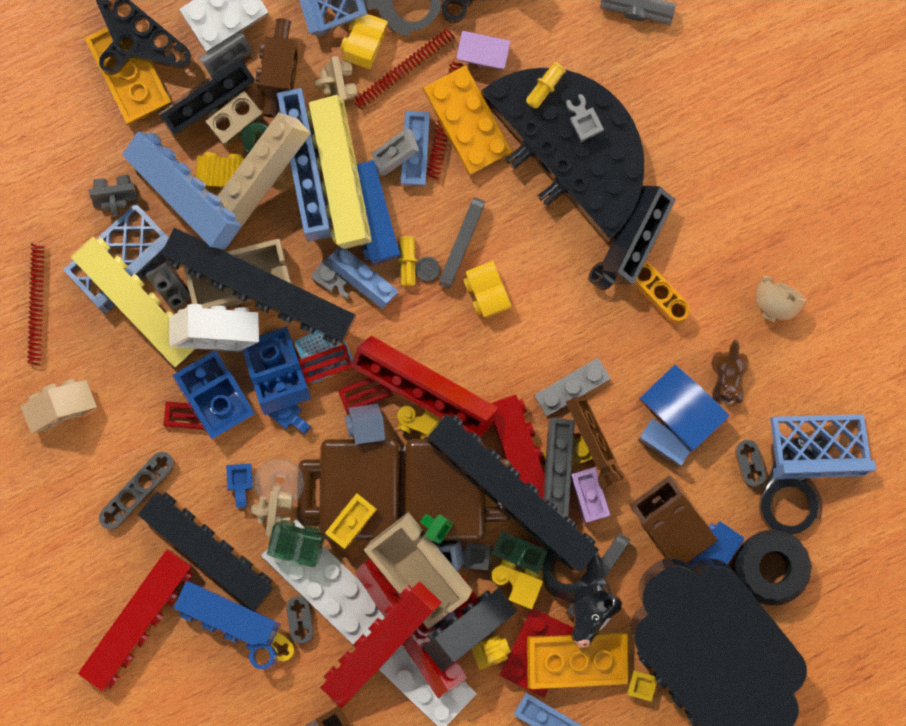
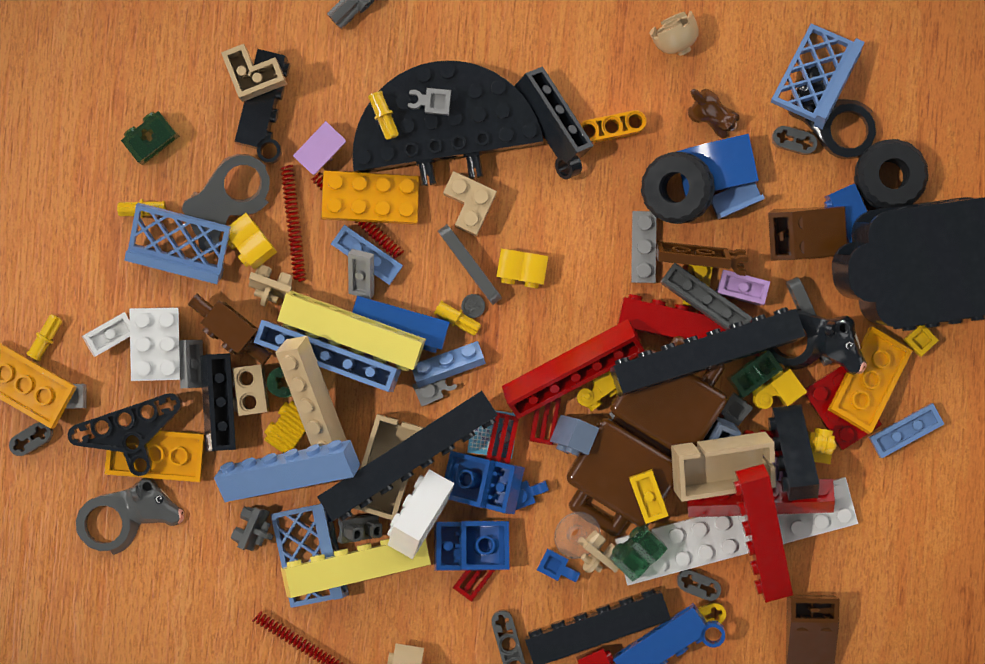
camera: 55 degrees left, 5 degrees up
green tile [420,514,454,544] -> none
none -> dark grey animal [76,478,184,555]
none -> tan brick [443,171,497,237]
none -> black tyre [641,152,715,224]

